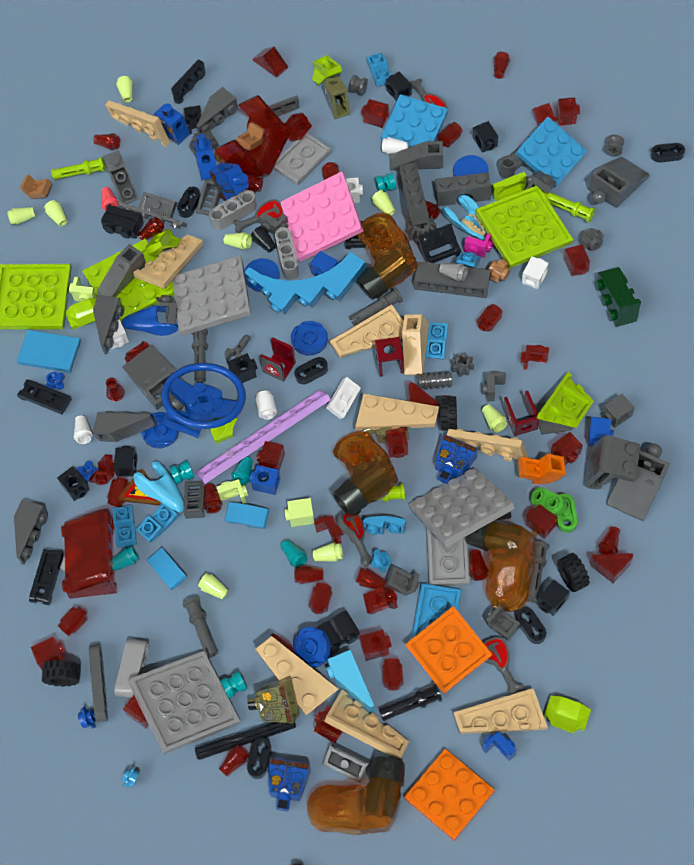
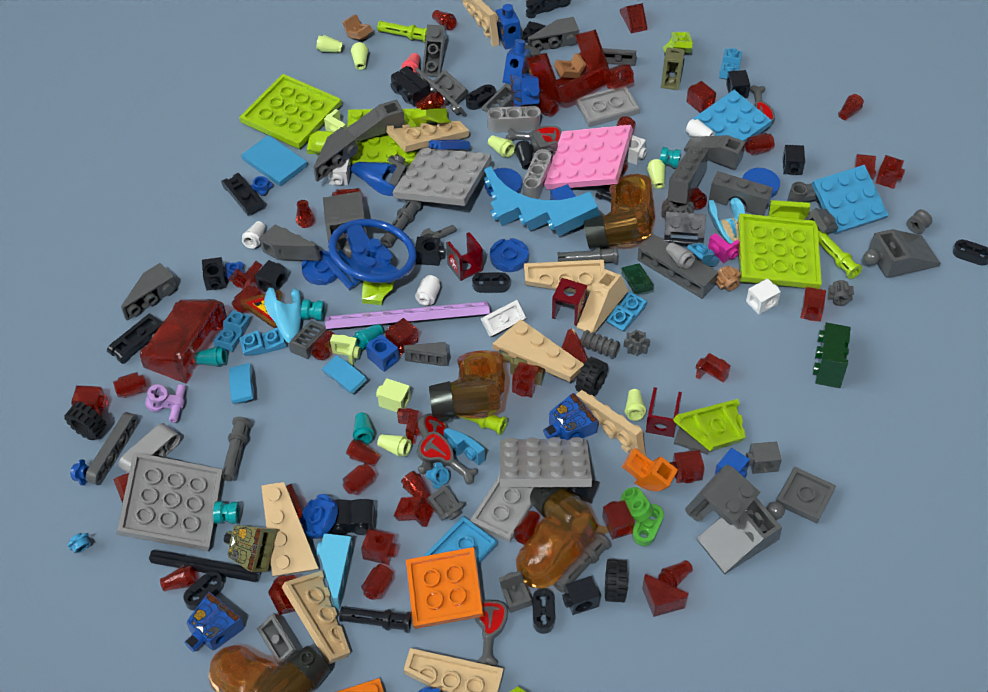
camera: 25 degrees right, 10 degrees down
yellowish green cone [198,573,229,600] -> none
dark grey wheel [349,75,368,95] -> none
clear red brick [477,304,502,332] -> none
dark grey bracket [483,371,506,402] -> none
none -> lavender piece [145,384,186,423]
none -> dark grey slope [404,342,448,366]
none -> dark grey piece [417,431,478,484]
none -> blue tile [429,139,470,150]
none -> clear green plate [621,263,654,294]
none -> dark grey plate [776,467,836,524]

